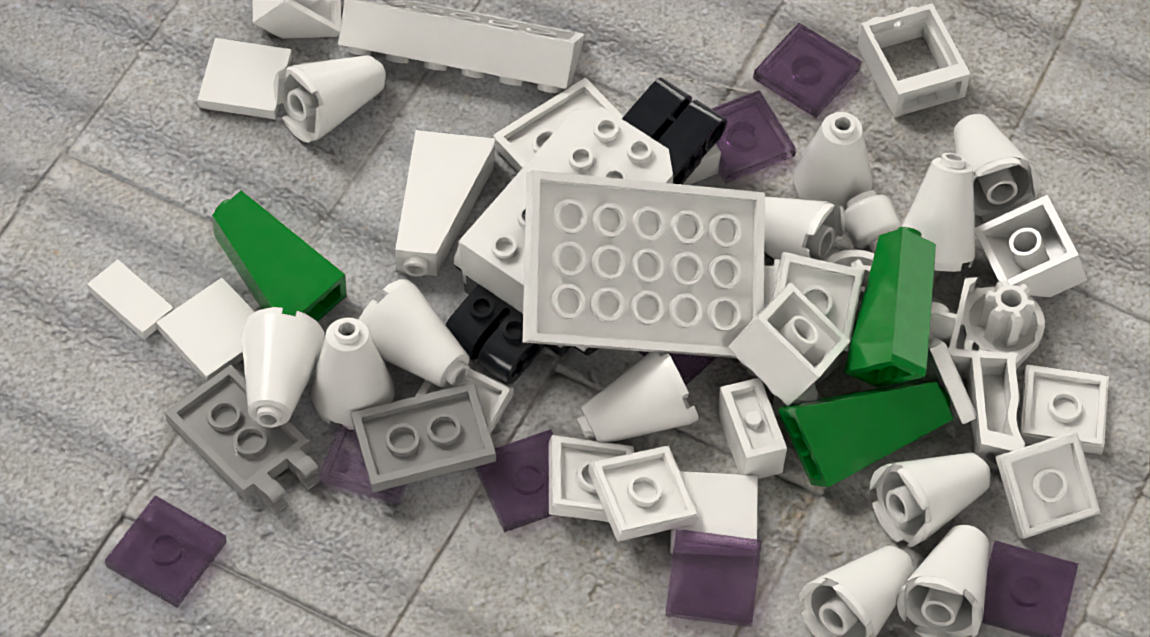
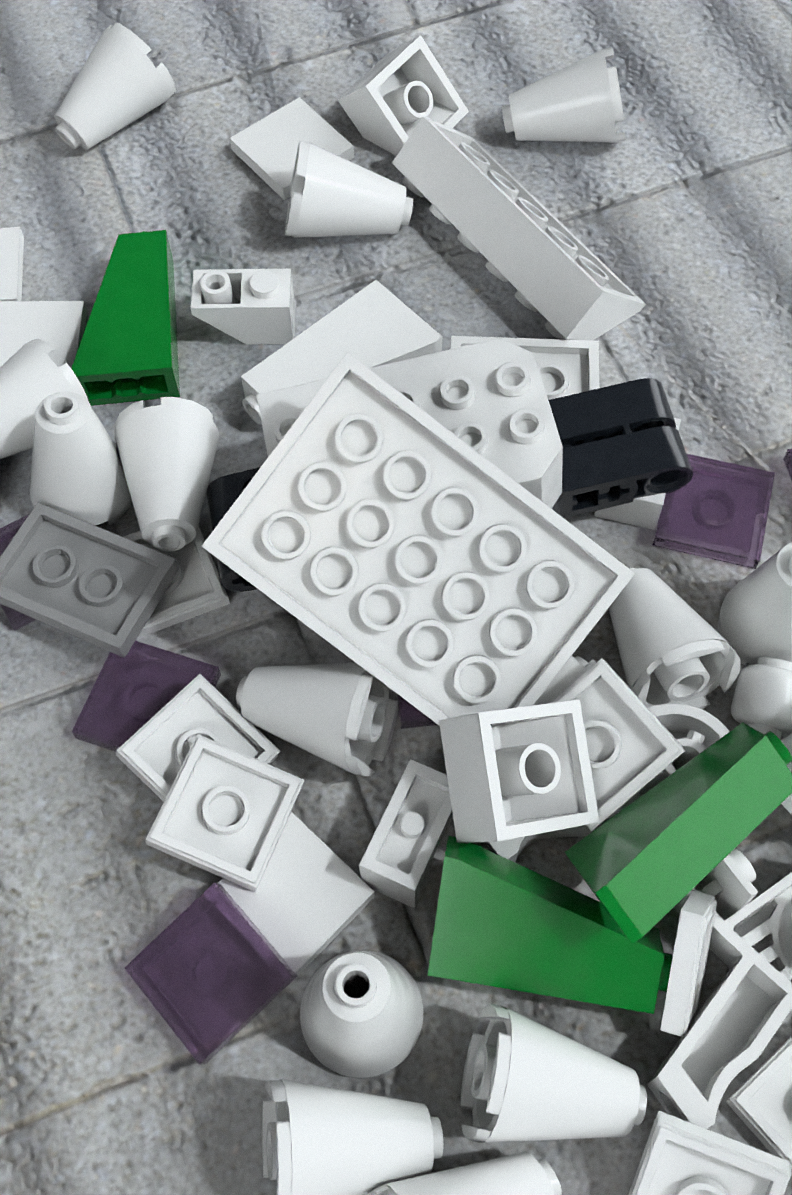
camera: 45 degrees right, 5 degrees up
none -> white cone [54,23,176,150]
none -> white slope [191,268,295,345]
none -> white cone [300,950,423,1079]

